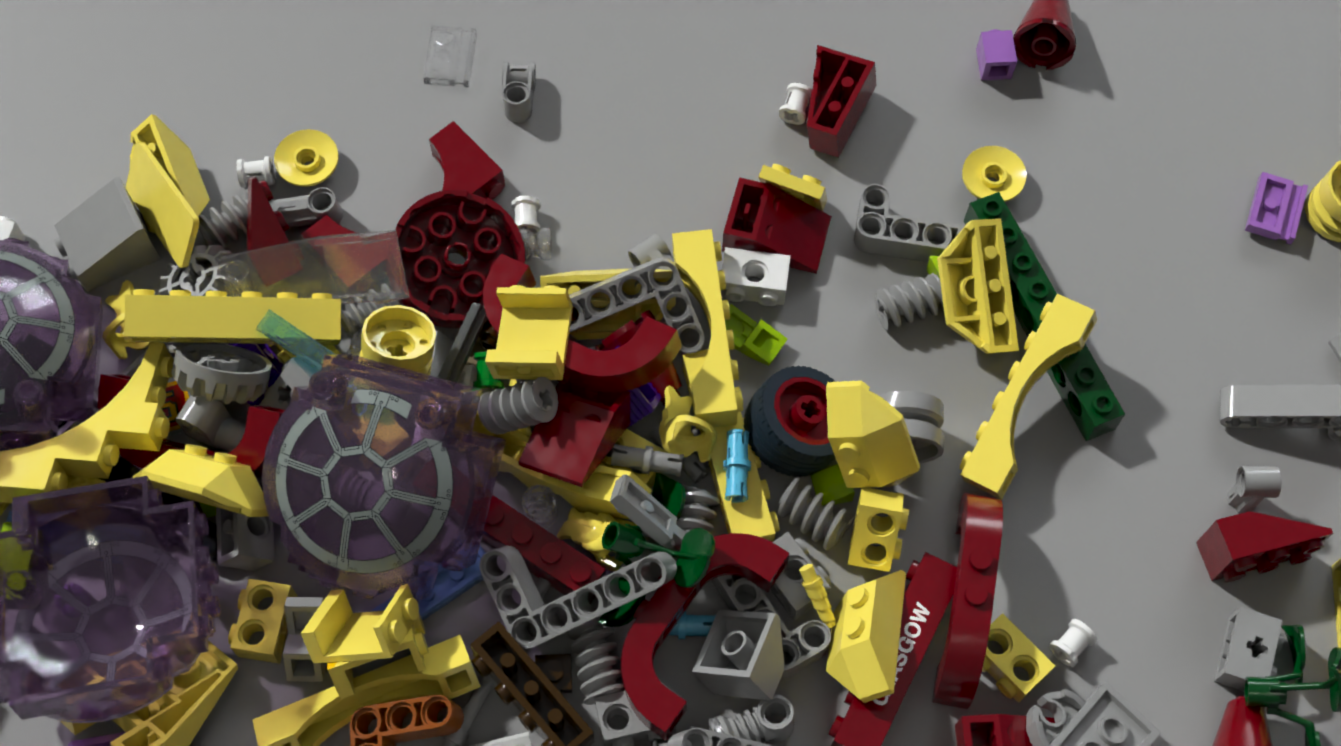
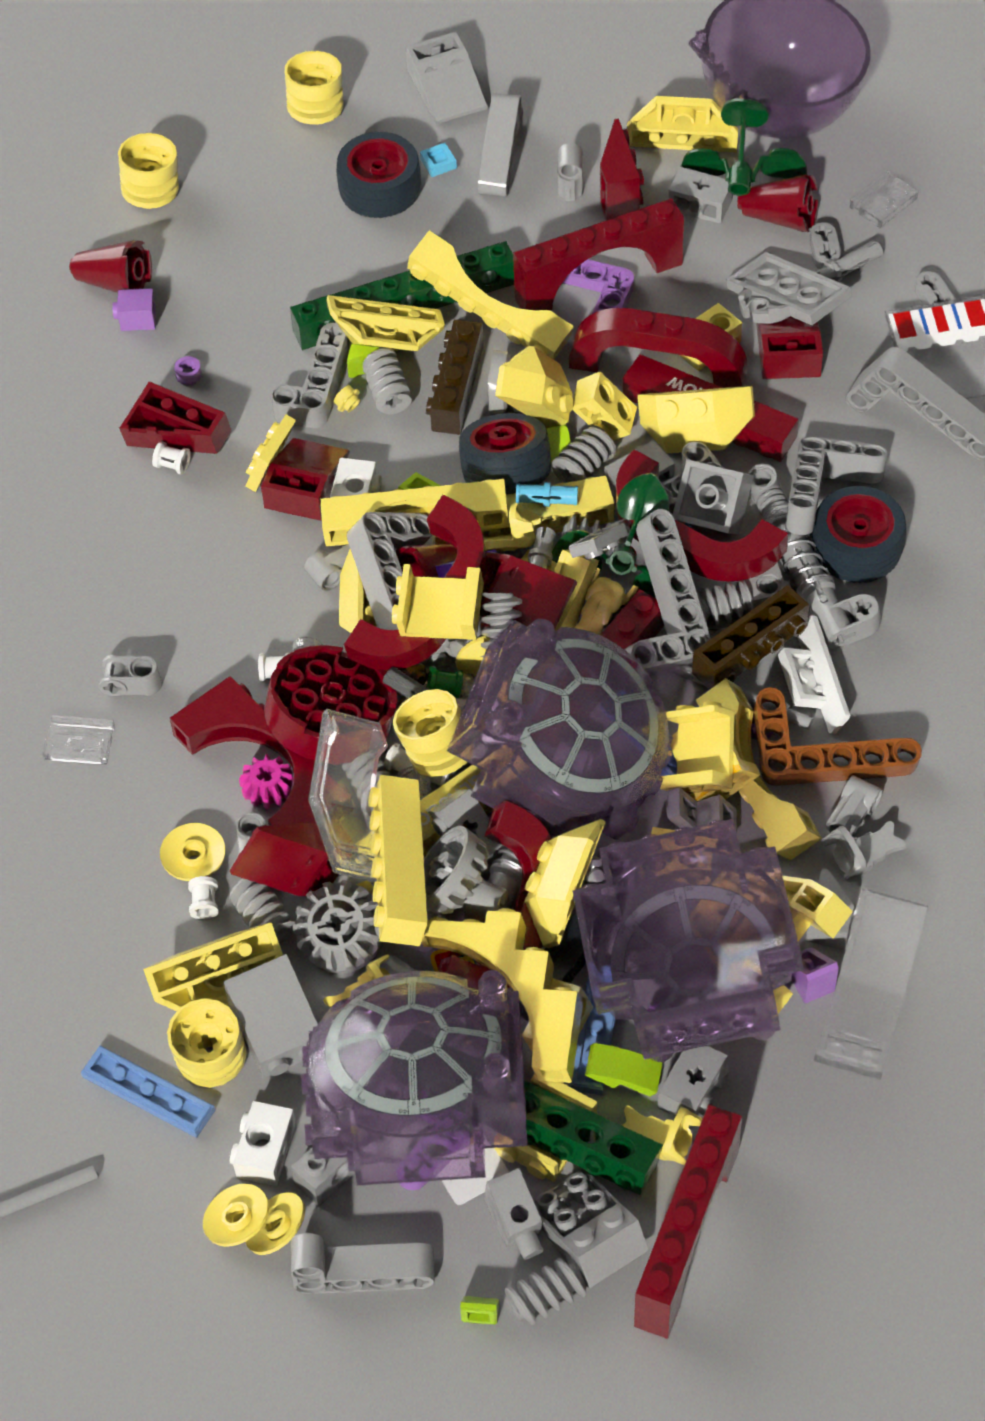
camera: 85 degrees left, 10 degrees down
light yellow piece [126,142,199,268] -> none
clear light blue piece [256,309,361,391] -> none
light yellow animal [799,564,836,628] -> none
light yellow dish [962,146,1027,202] -> none
white bush [1049,619,1098,667] -> none
medium lavender plate [1245,172,1308,245] -> none
none -> medium blue tile [81,1045,215,1138]
none -> light yellow wheel [118,133,179,209]
none -> light yellow wheel [167,998,247,1088]
none -> medium lavender bush [174,356,202,386]
none -> dark pink gear [239,753,294,810]
none -> light yellow plate [333,385,360,412]
none -> black wheel [336,131,421,218]
none -> medium azure plate [420,143,457,177]
none -> dark brown brick [426,319,483,435]
none -> dark red arch [513,198,684,311]
none -> medium lavender beam [563,259,634,314]

